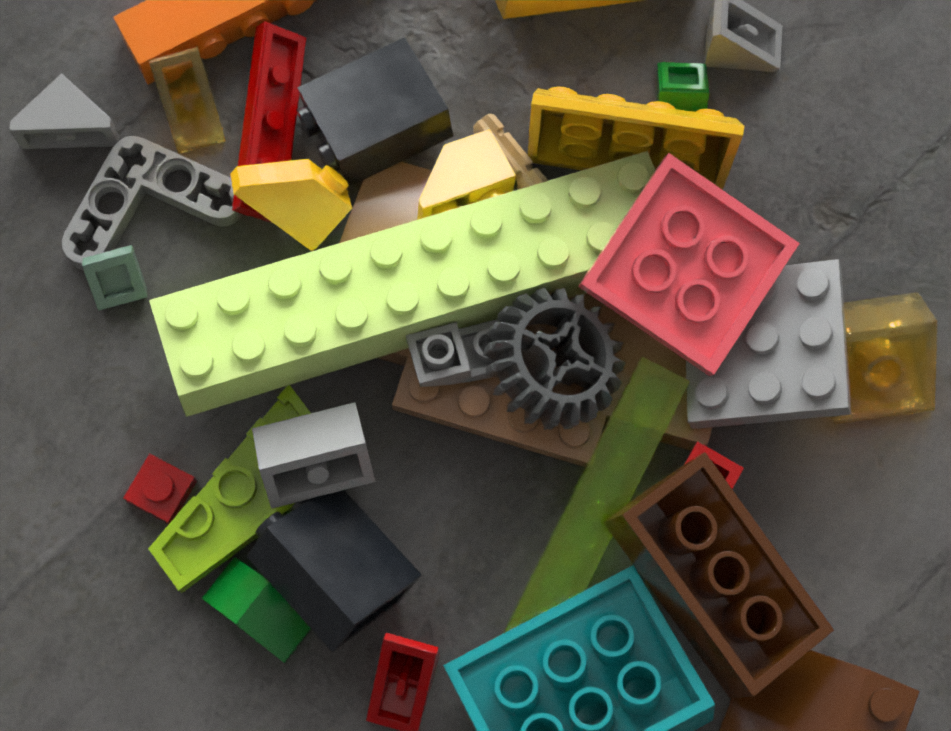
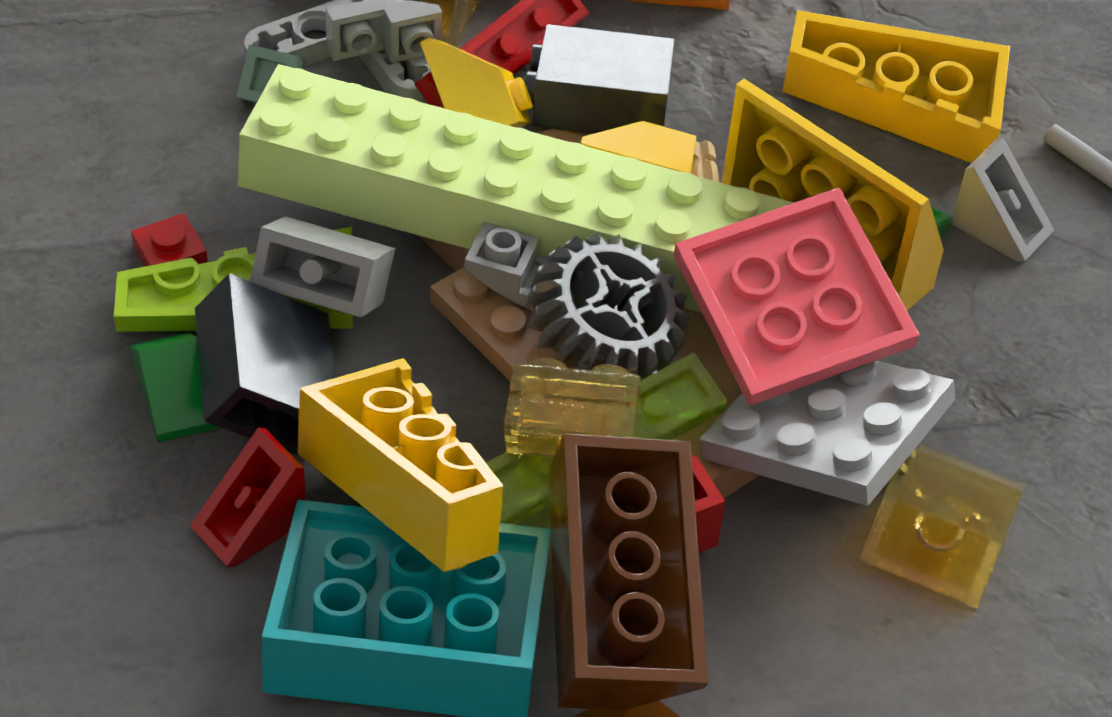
camera: 30 degrees right, 25 degrees down
none -> yellow wedge [298,358,503,572]
none -> light grey slope [325,0,442,63]
none -> clear yellow brick [504,358,641,458]

